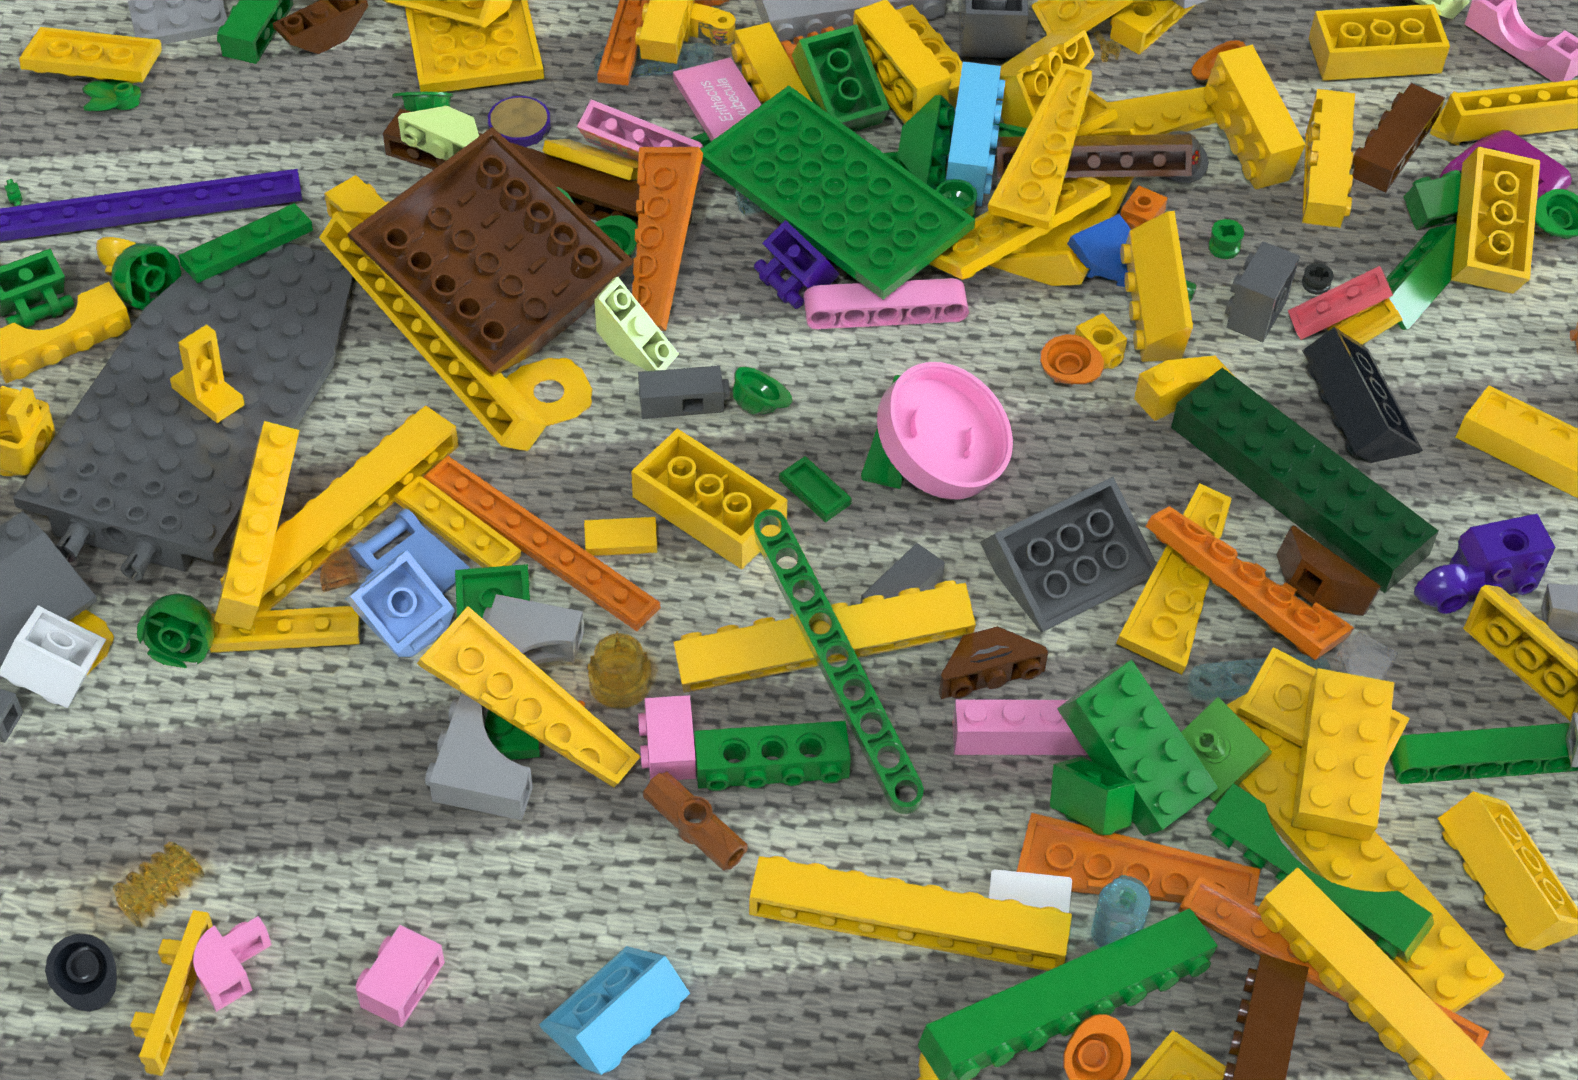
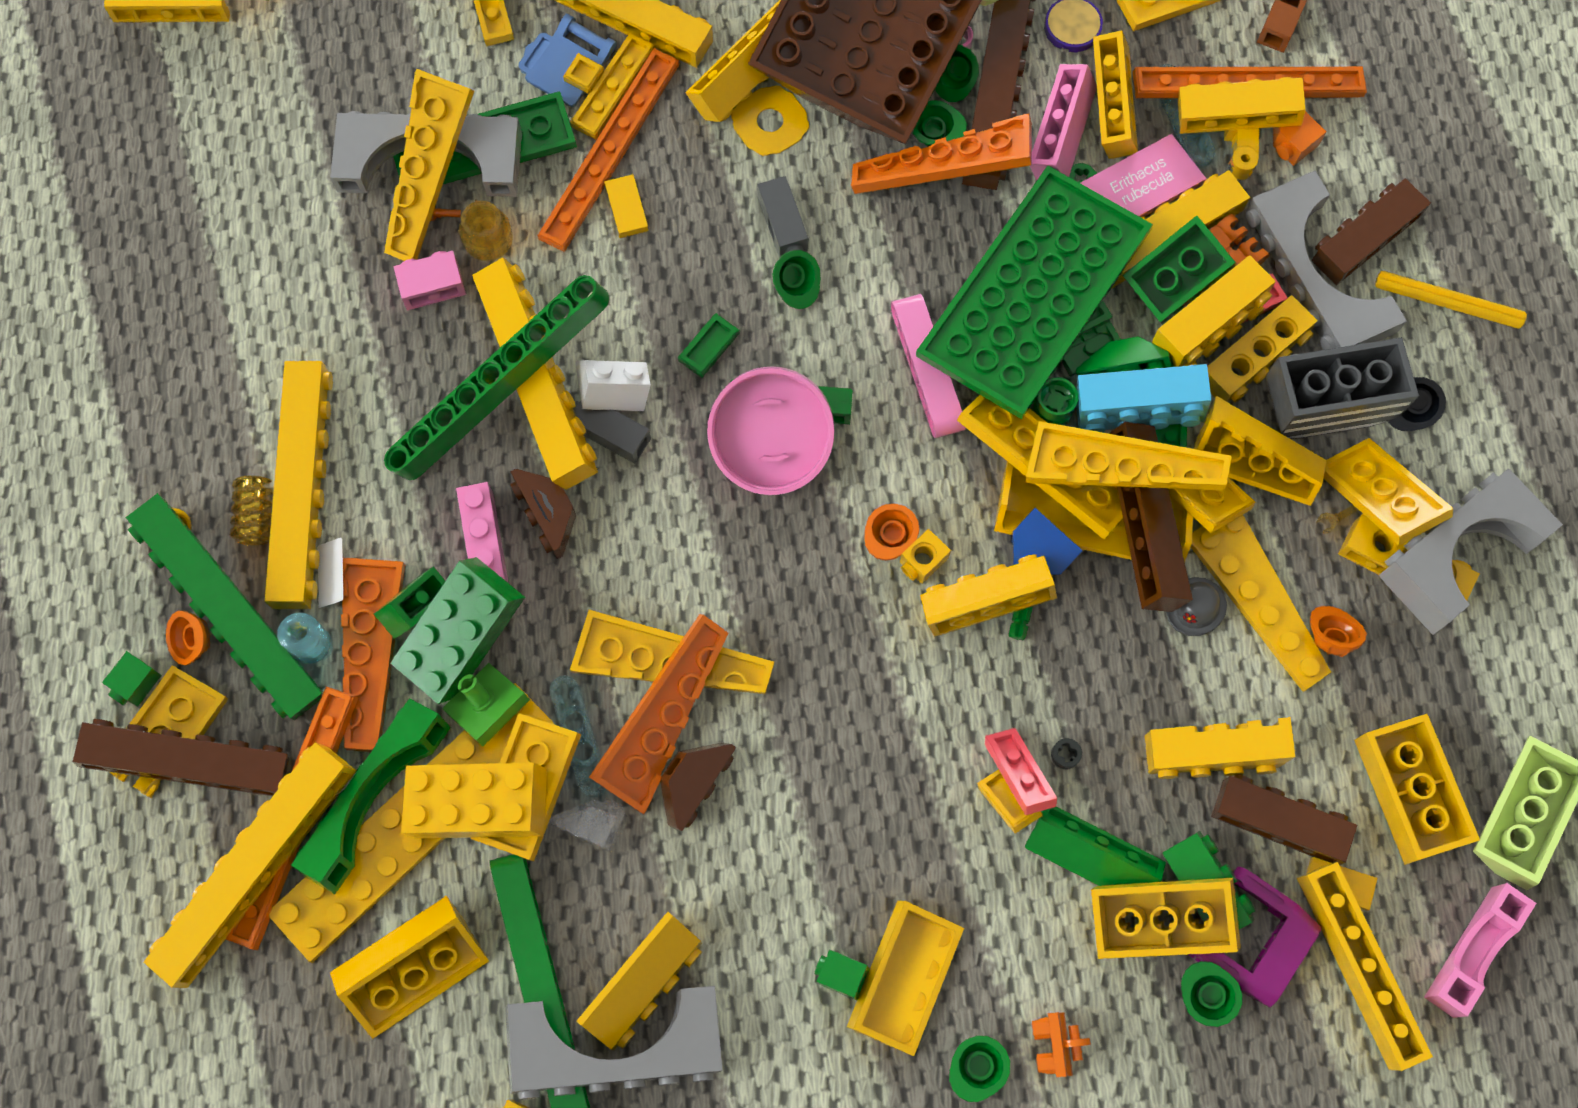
camera: 80 degrees right, 20 degrees up
bright pink brick [193,916,272,1012] -> none
clear orange tile [320,548,358,593] -> none
light blue slope [345,550,455,657] -> none
bright pink brick [356,925,445,1028] -> none
medium azure slope [539,946,690,1075] -> none
yellow tile [542,139,638,180] -> none
yellowish green slope [594,277,679,371] -> none
yellow brick [631,428,788,570] -> none
dark orange piece [643,772,748,871] -> none
green brick [694,721,851,791] -> none
dark purple brick [754,220,840,309] -> none
dark grey slope [980,477,1157,633] -> none
orange brick [1120,185,1168,230] -> none
yellow slope [1134,356,1234,421] -> none
dark green brick [1171,367,1439,593] -> none
yellow brick [1204,44,1306,190] -> none
green wheel [1208,219,1244,259] -> none
dark grey brick [1225,241,1300,343] -> none
black slope [1302,327,1423,463] -> none
dark purple brick [1414,513,1556,614] -> none
none -> clear yellow piece [229,475,273,545]
none -> yellow tile [563,53,604,94]
none -> white slope [576,360,651,411]
none -> green brick [814,949,870,1001]
none -> yellow brick [1093,30,1138,159]

